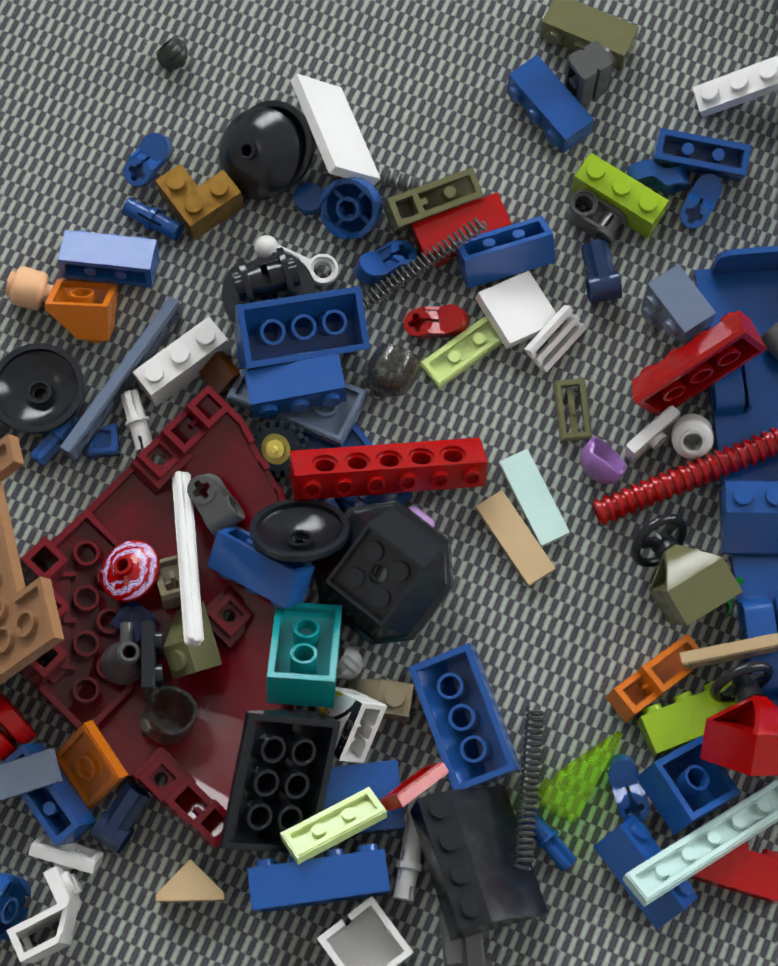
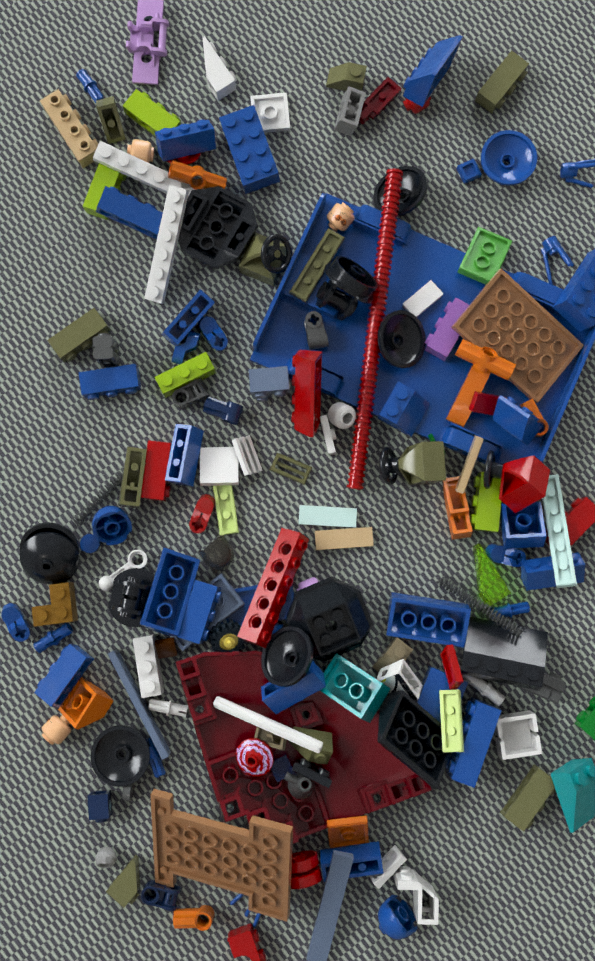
camera: 65 degrees left, 10 degrees up
blue tile [87,423,120,459] -> none
dark blue piece [90,781,152,854] -> none
clear smoke helmet [140,685,198,745] -> none
tan slope [156,859,227,903] -> none
dark grey piece [187,473,245,536] -> none
white tile [290,74,381,185] -> none
light grey piece [337,644,363,680] -> none
blue piece [354,240,417,285] -> none
dark grey piece [362,217,487,311] -> none
medium lavender hair [580,436,627,484] -> none

